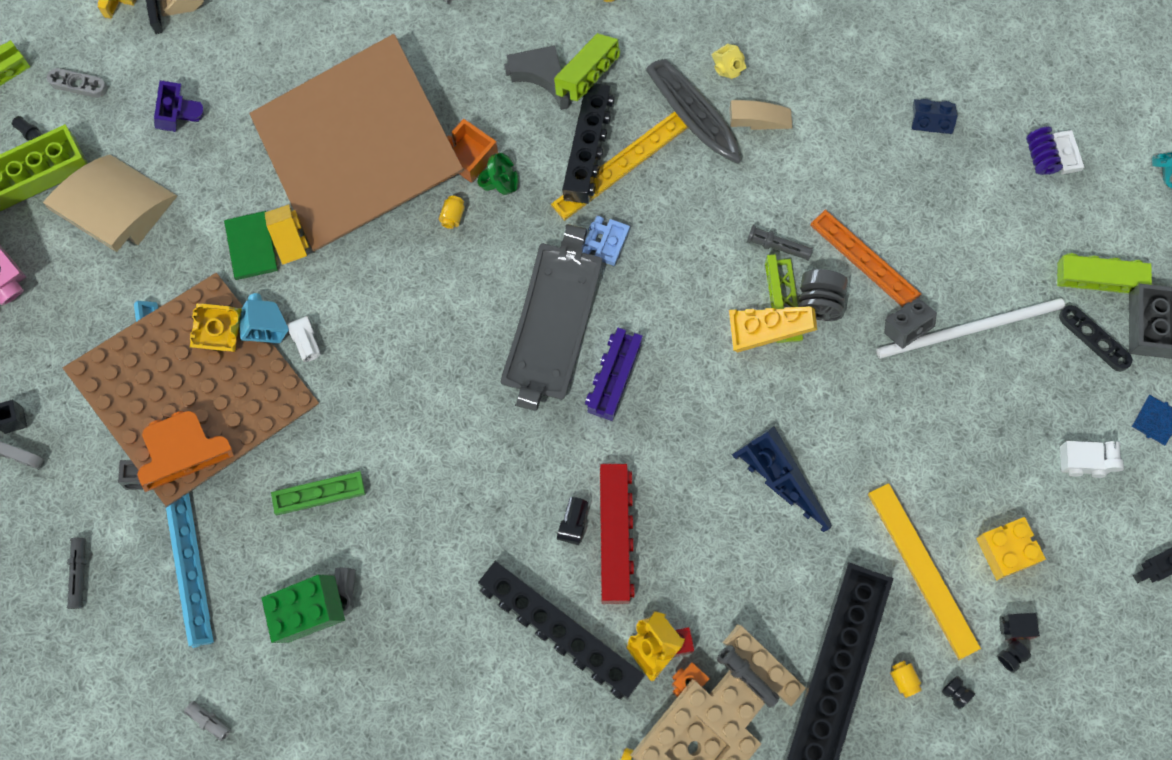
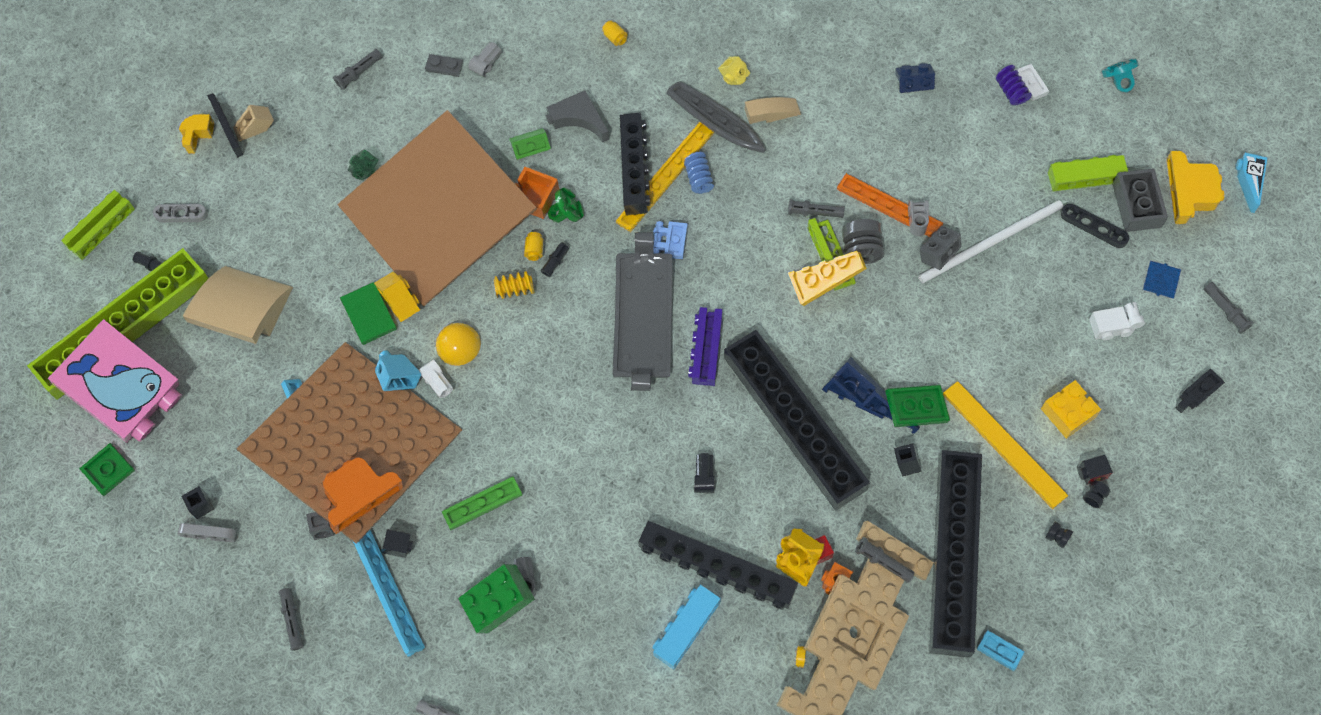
camera: 10 degrees left, 5 degrees down
dark purple brick [154,80,203,132] -> none
yellow slope [190,304,241,352] -> none
lime brick [554,33,620,102] -> none
red brick [600,464,634,604] -> none
yellow brick [890,660,922,698] -> none
none -> clear green brick [347,149,379,180]
none -> black brick [382,529,413,558]
none -> yellow piece [436,323,481,366]
none -> yellow piece [494,271,534,299]
none -> bright green panel [509,128,551,160]
none -> black axle [540,243,569,277]
none -> medium azure brick [652,585,721,670]
none -> medium blue piece [684,152,714,194]
none -> black brick [724,330,870,511]
none -> green tile [885,385,950,427]
none -> black brick [894,443,922,477]
none -> light grey piece [908,200,929,237]

